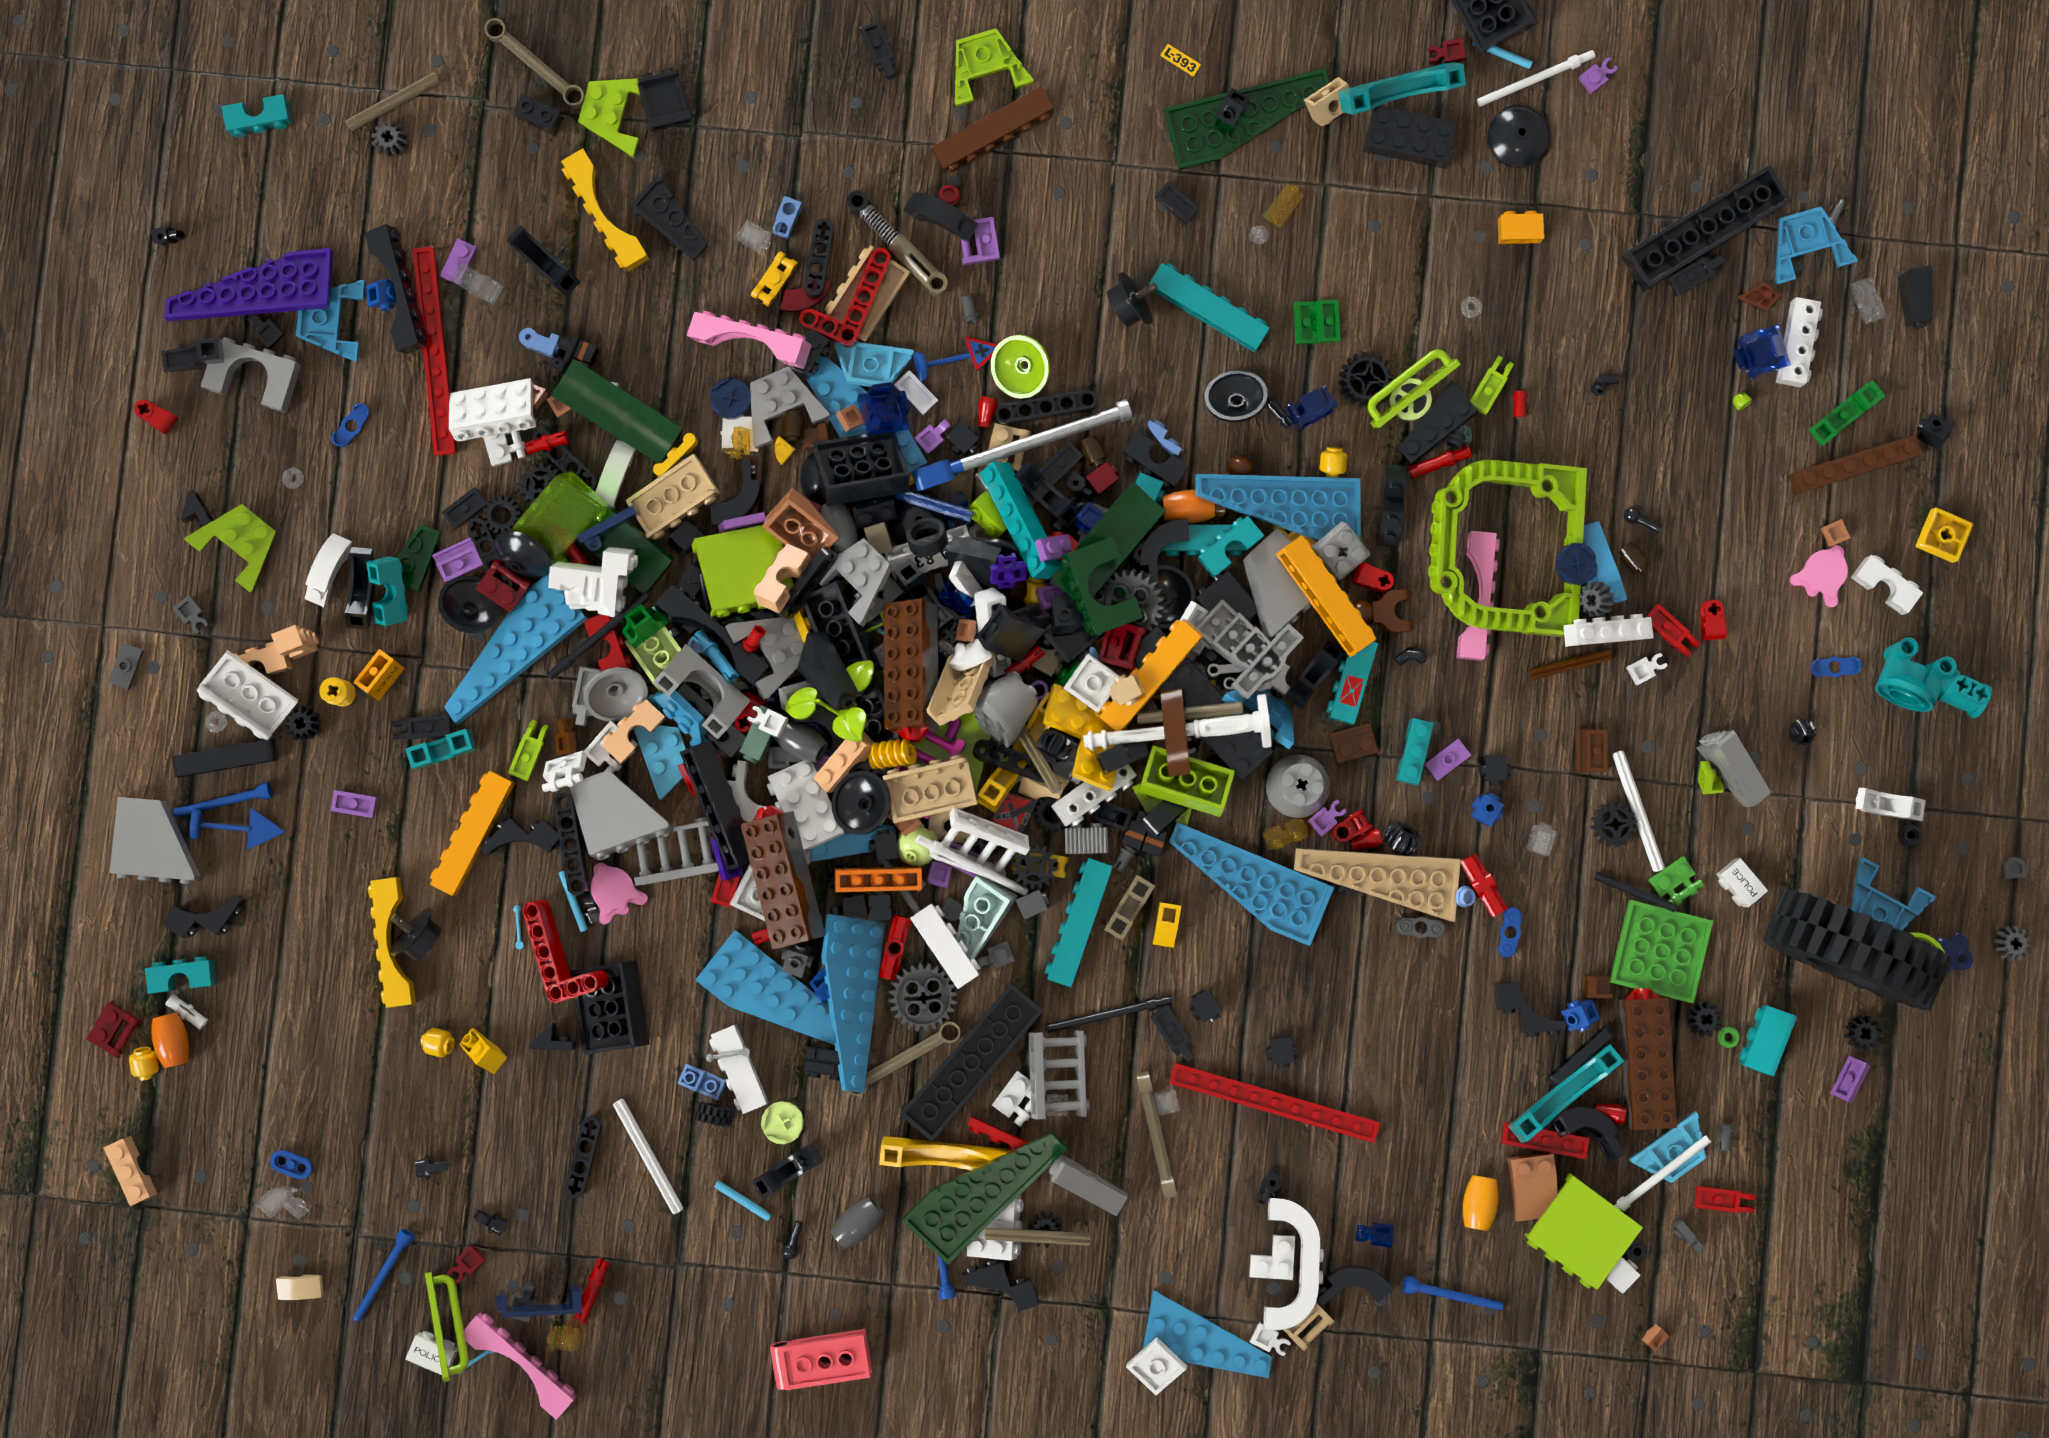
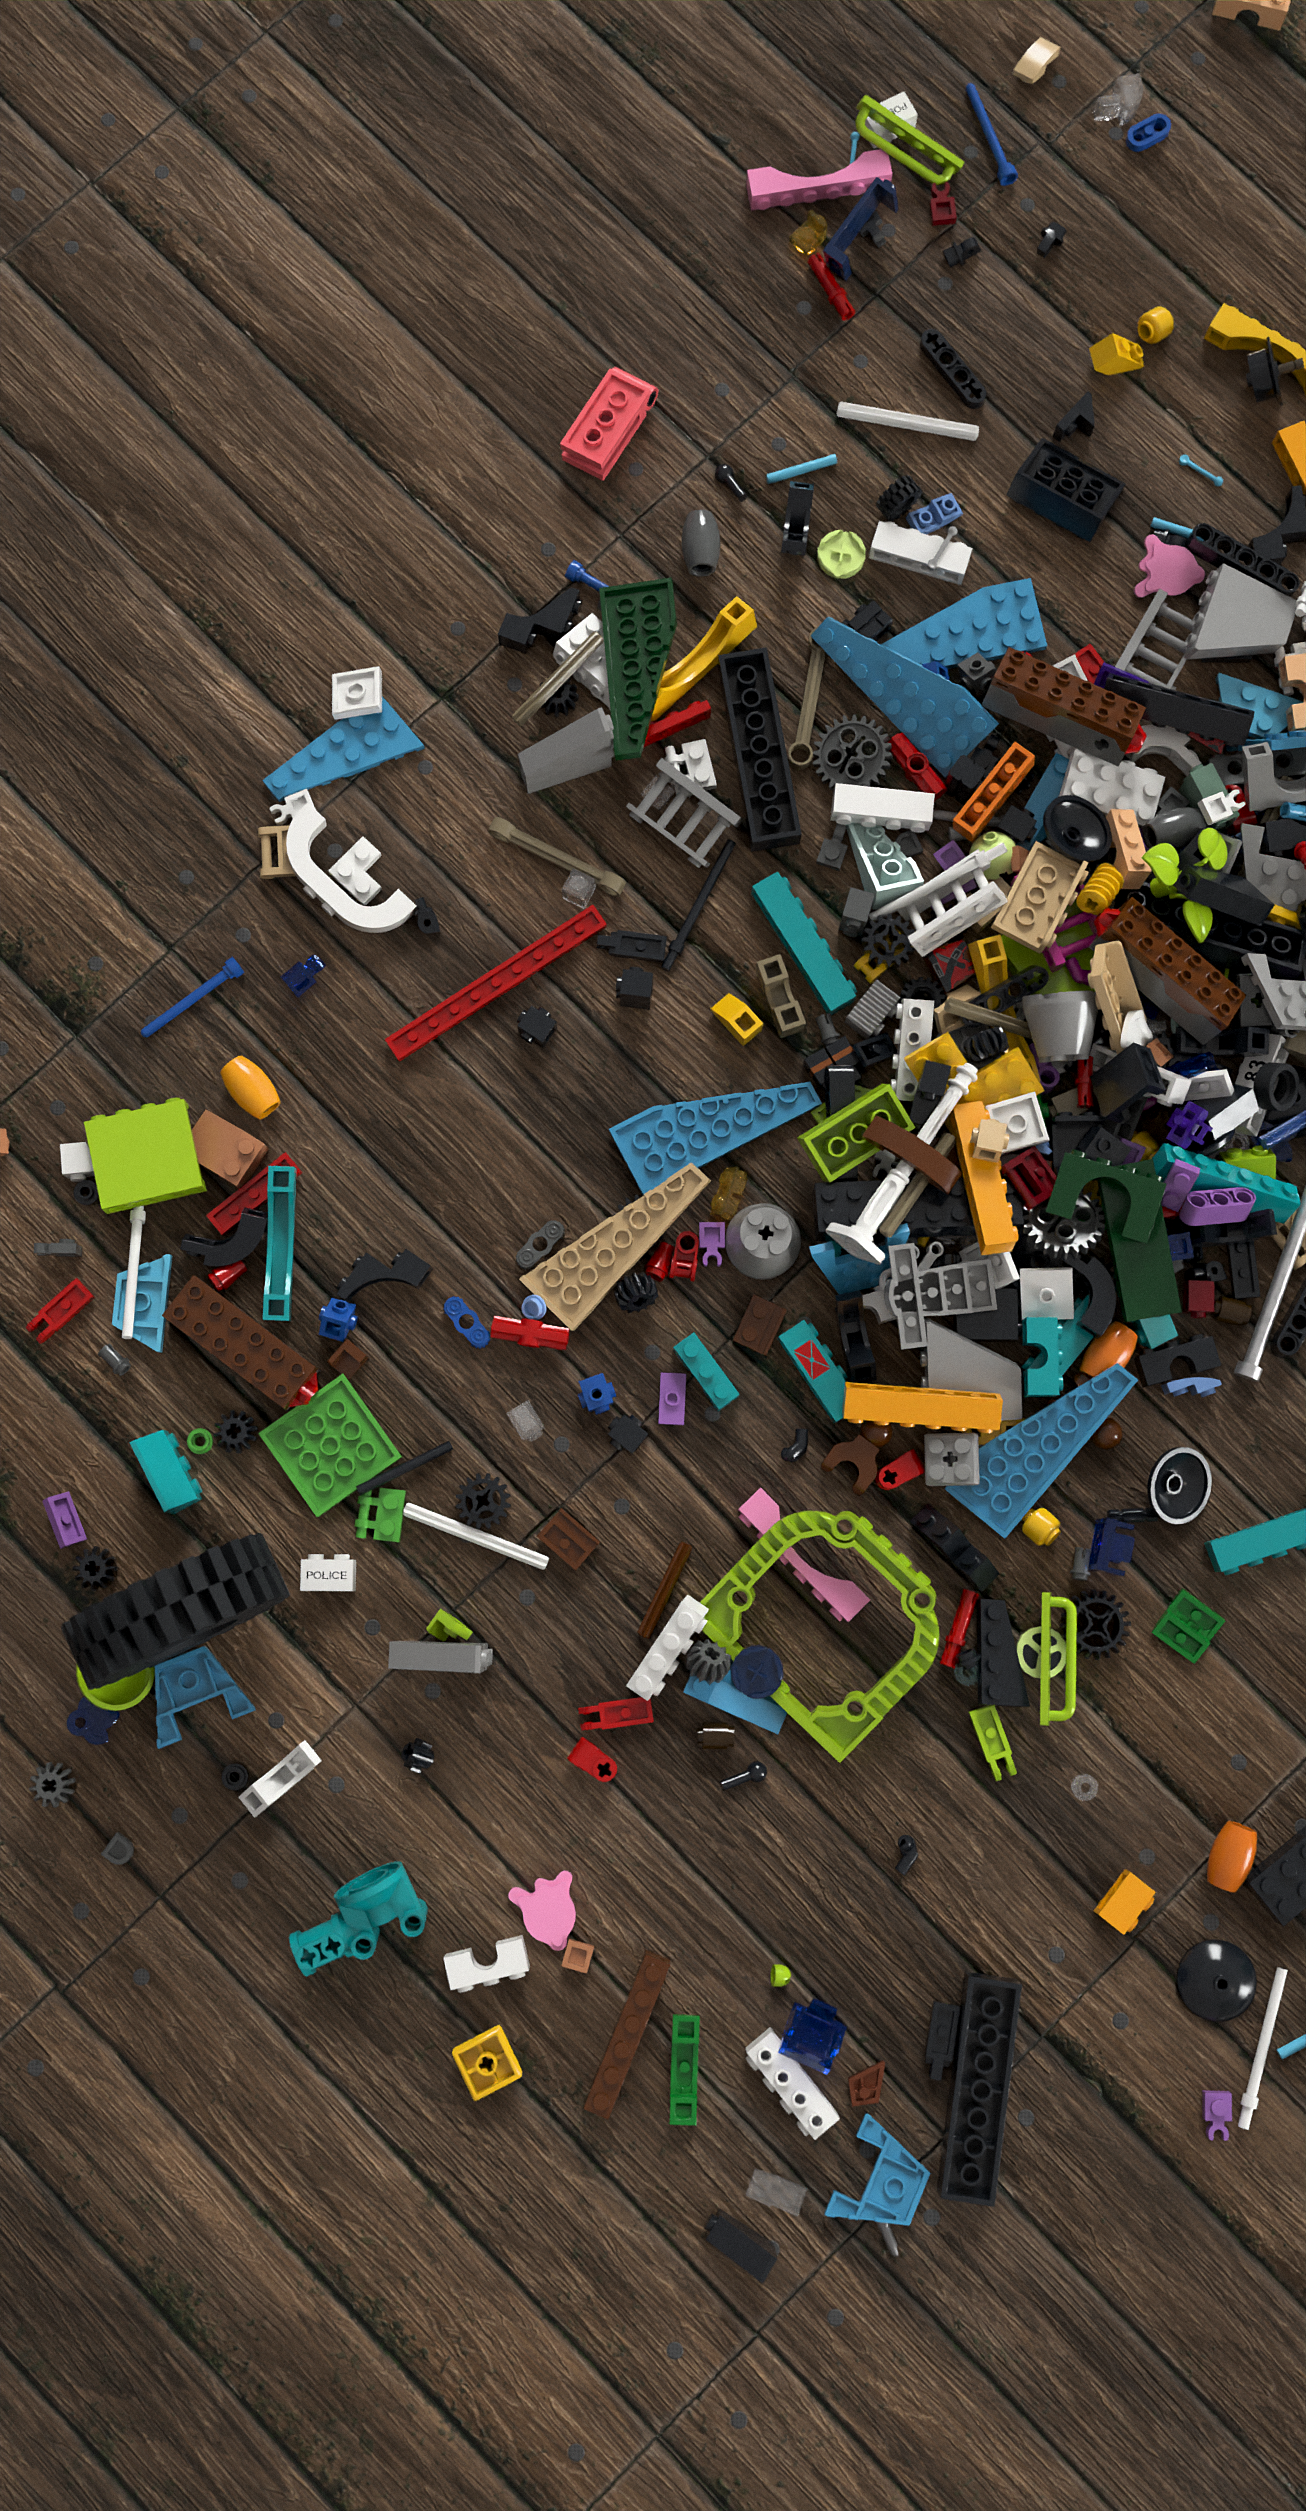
camera: 125 degrees right, 5 degrees down
red beam [523,899,609,1003] -> none
black arch [1317,1265,1393,1306] -> none
red pin [1512,391,1529,417] -> none
black beam [1546,1024,1615,1087] -> none
white plate [1626,653,1667,685] -> none
blue piece [1810,656,1862,678] -> none
black brick [1917,413,1954,450] -> none
none -> white plate [1020,1267,1074,1320]
none -> dark grey pin [1070,1547,1092,1581]
none -> medium lavender beam [1179,1187,1256,1226]
none -> orange piece [1207,1821,1257,1893]

